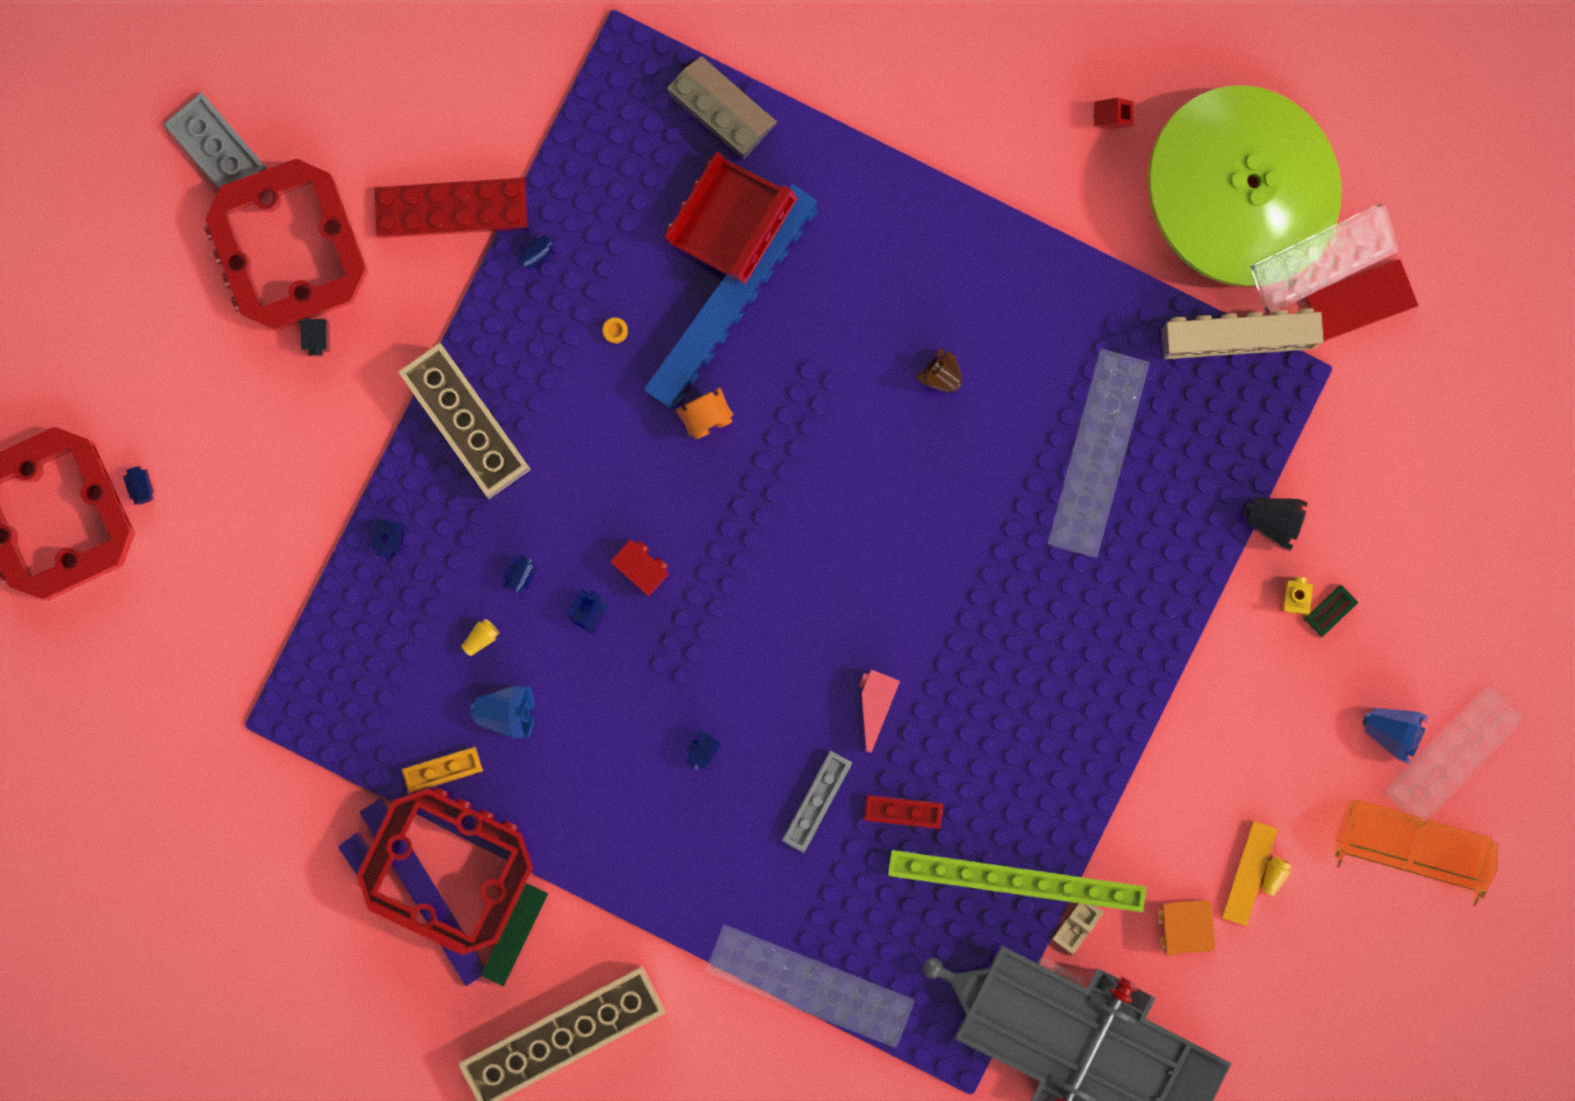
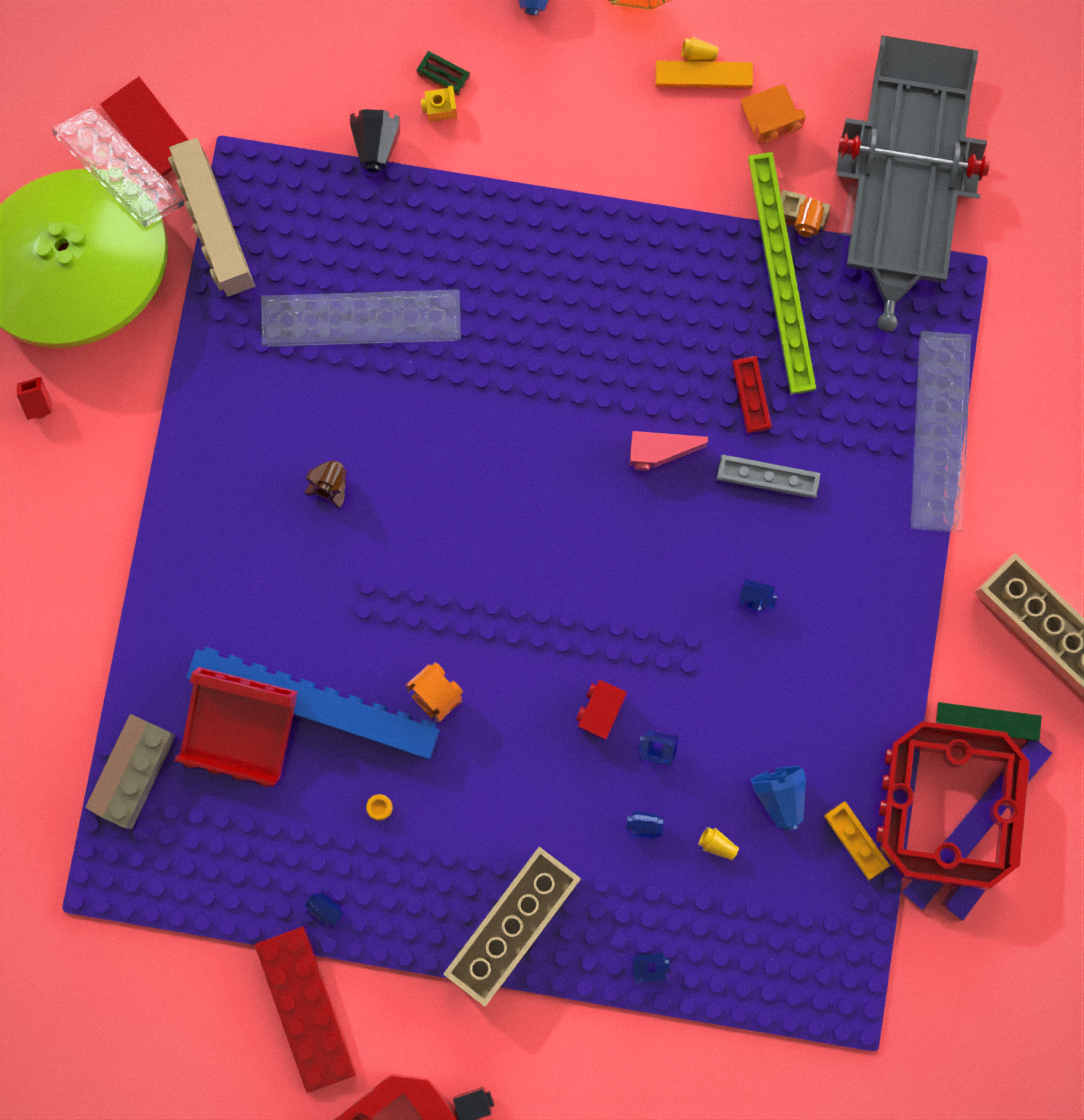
camera: 105 degrees left, 5 degrees down
none -> orange brick [794,198,824,237]

